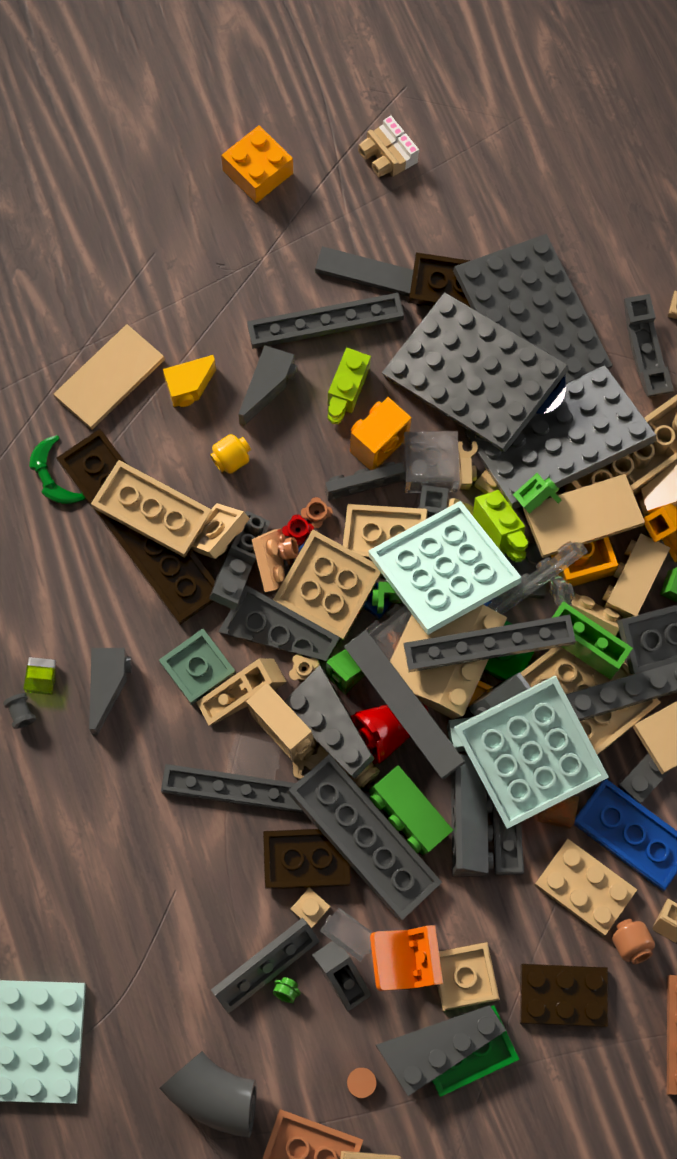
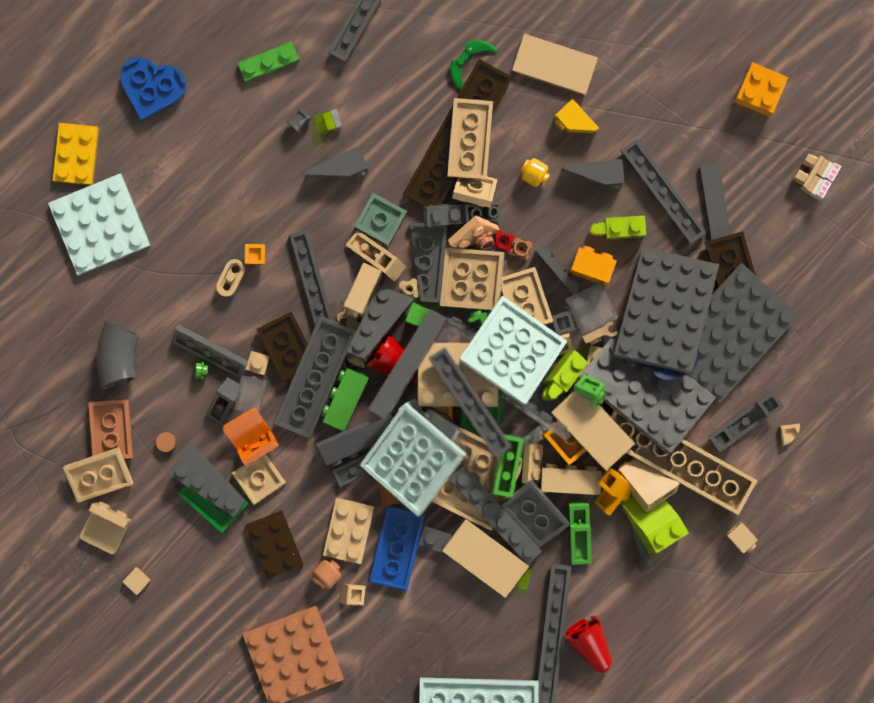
camera: 70 degrees right, 15 degrees up
none -> tan plate [216,259,245,297]
none -> light orange tile [245,244,265,265]

